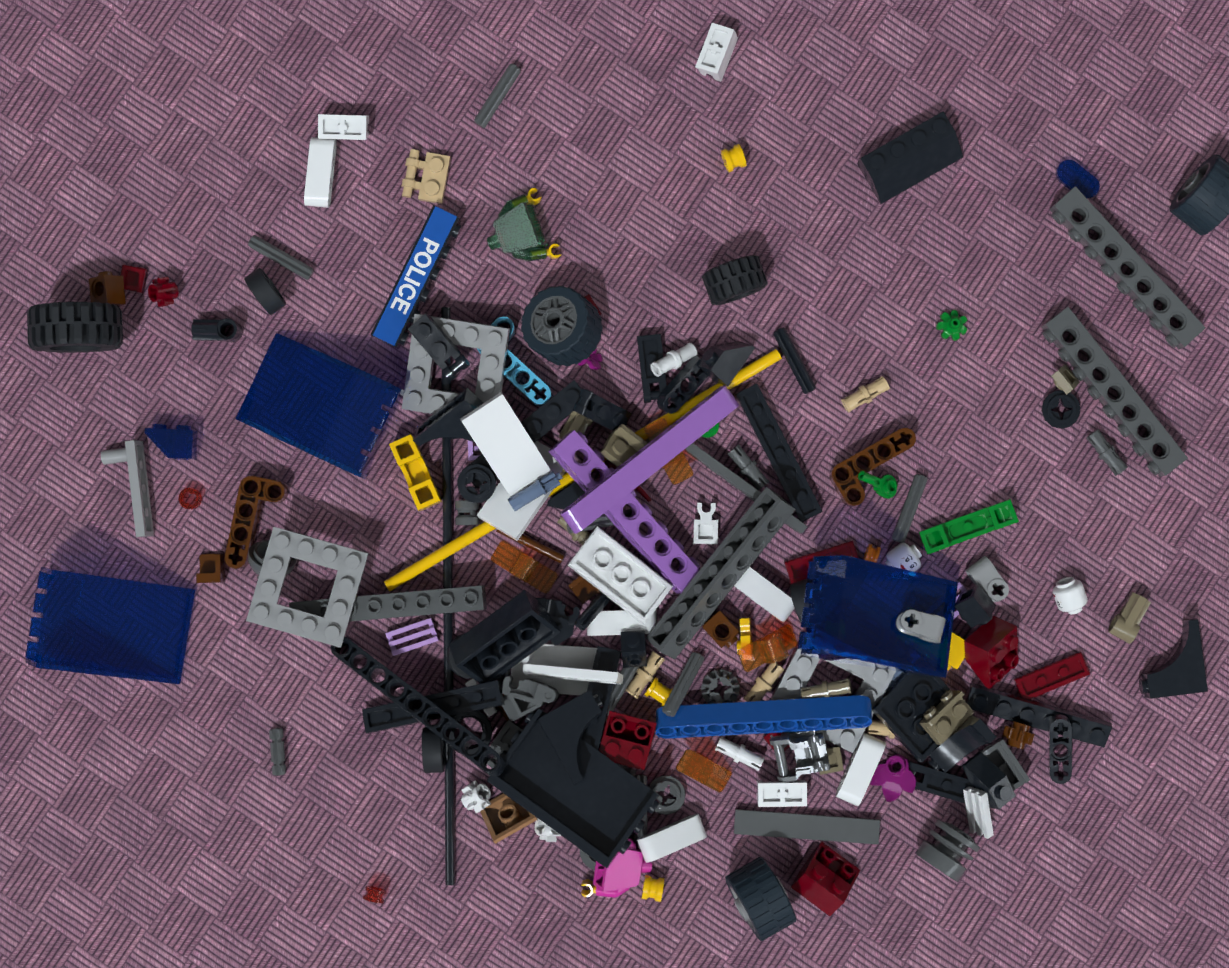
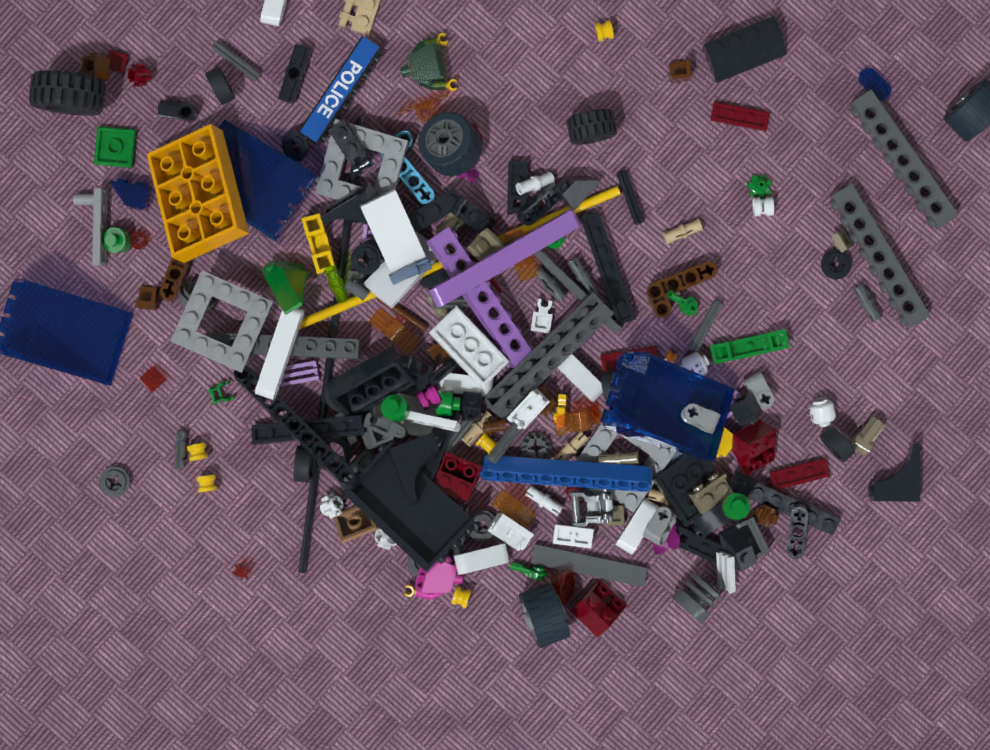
camera: 10 degrees right, 0 degrees up
none -> green tile [94,126,136,169]
none -> dark grey gear [99,467,130,498]
none -> green piece [103,227,130,253]
none -> clear red plate [139,366,167,393]
none -> light orange brick [147,124,249,263]
none -> yellow wheel [187,443,209,462]
none -> yellow wheel [196,475,218,493]
none -> green piece [207,381,235,405]
none -> white beam [255,308,304,400]
none -> green wedge [261,260,308,315]
none -> black piece [278,44,311,104]
none -> black gear [282,131,310,161]
none -> clear neon green pin [324,265,349,303]
none -> dark grey pin [344,278,370,301]
none -> green piece [381,395,410,422]
none -> clear orange piece [397,94,448,124]
none -> dark pink wheel [416,385,441,411]
none -> green piece [436,390,461,417]
none -> reddish brown pin [483,418,508,435]
none -> white hinge [487,513,534,551]
none -> white hinge [507,388,550,430]
none -> green plate [510,562,548,581]
none -> dark grey pin [533,266,567,302]
none -> clear red hat [551,570,575,605]
none -> light grey piece [643,507,676,546]
none -> reddish brown panel [668,59,691,83]
none -> dark red tile [710,102,770,132]
none -> green piece [722,493,750,520]
none -> white wheel [752,197,774,217]
none -> black tyre [820,426,855,462]

